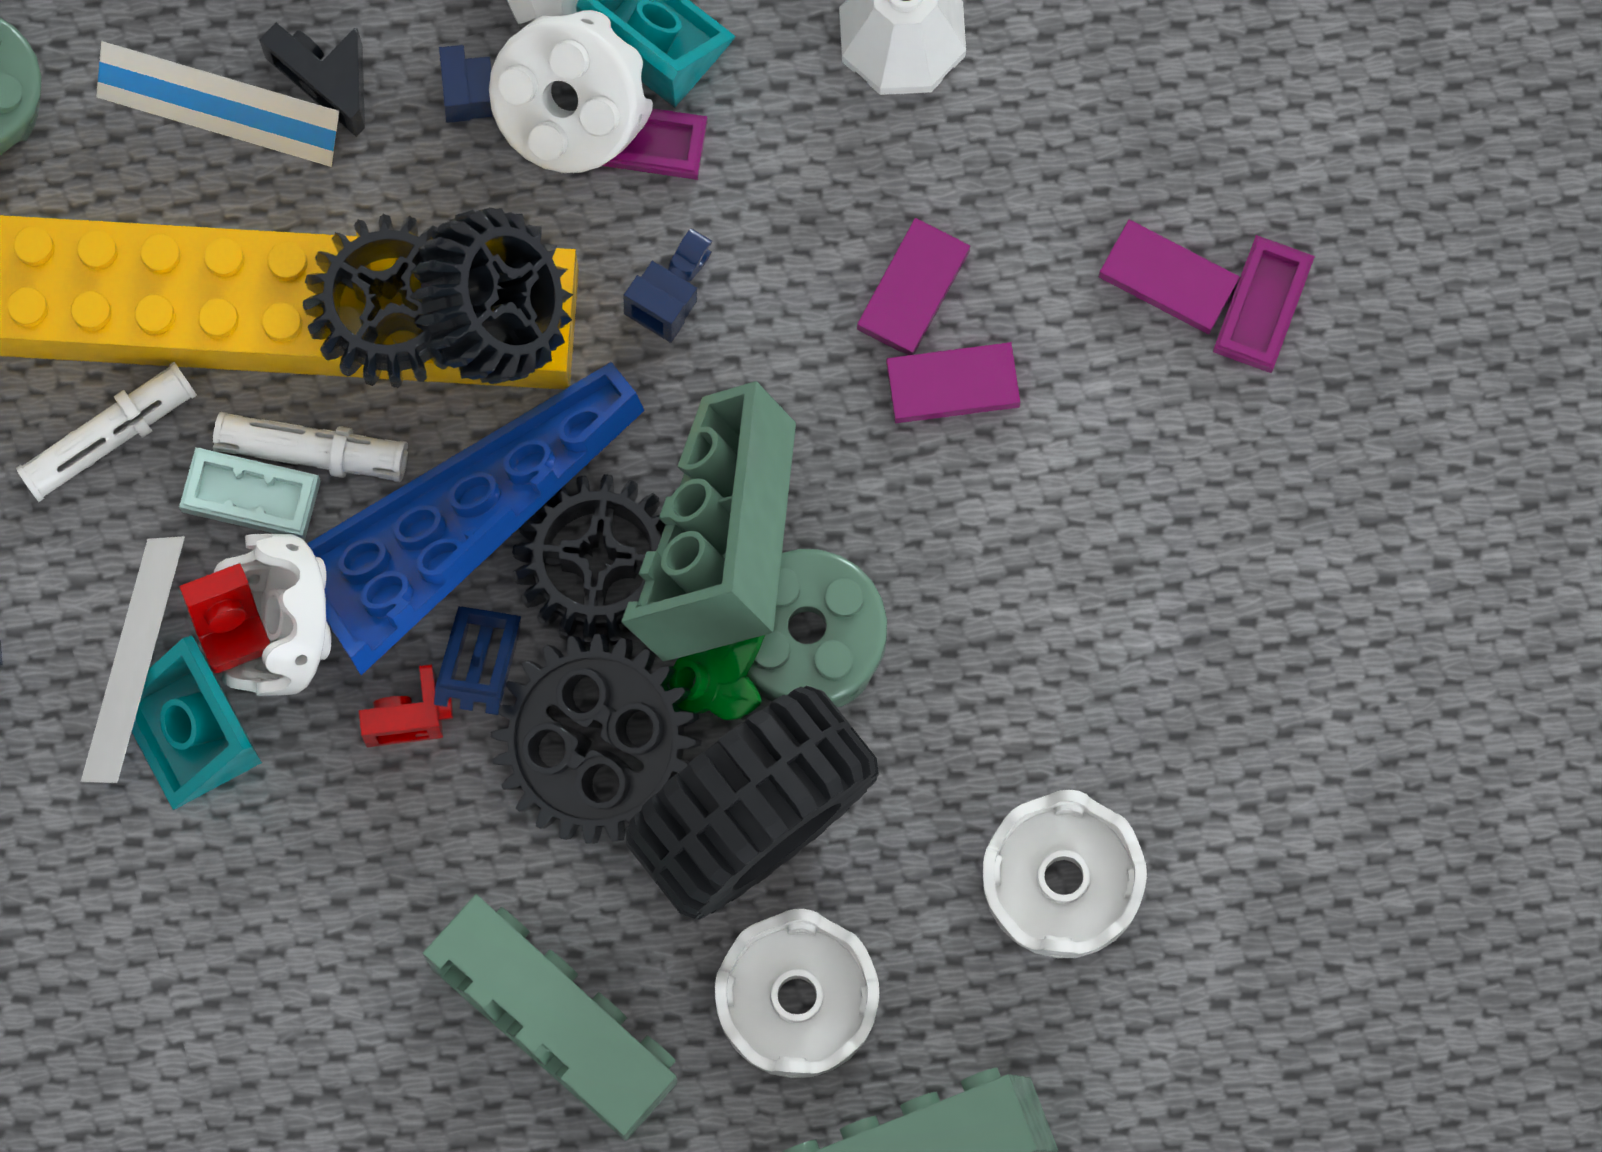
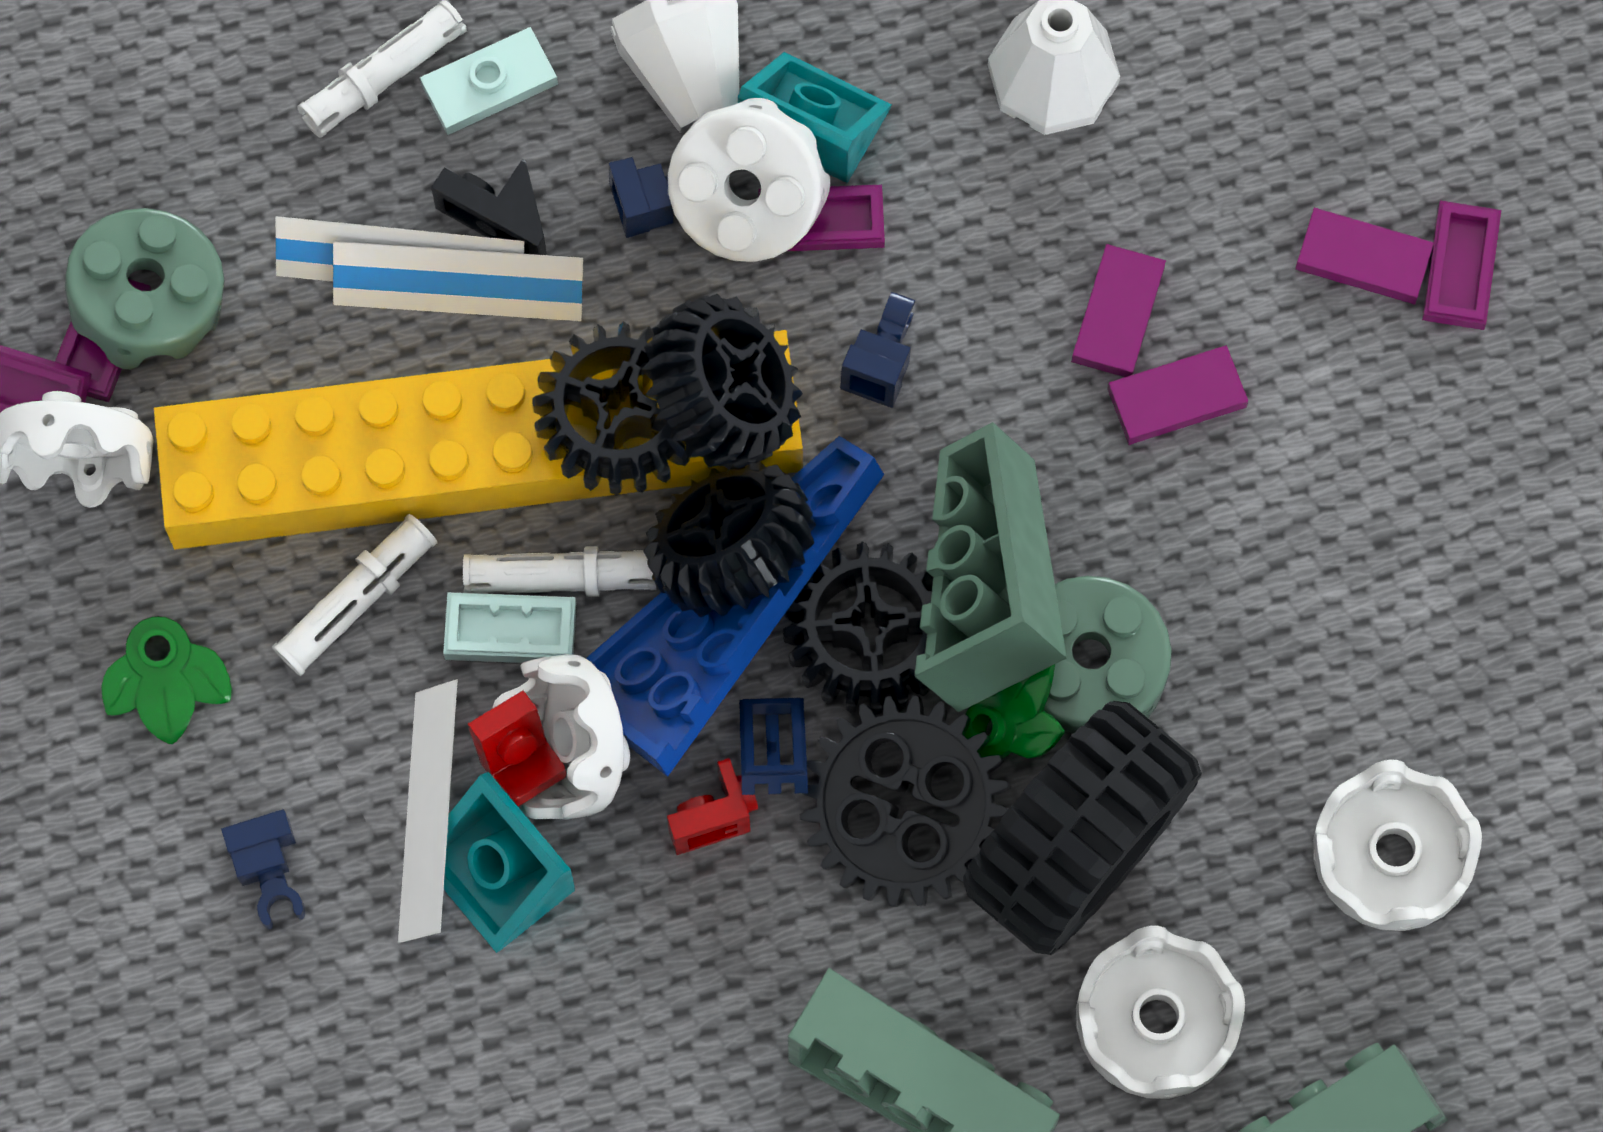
camera: 10 degrees left, 5 degrees down
none -> white sticker [333,241,583,321]
none -> black gear [643,461,816,617]

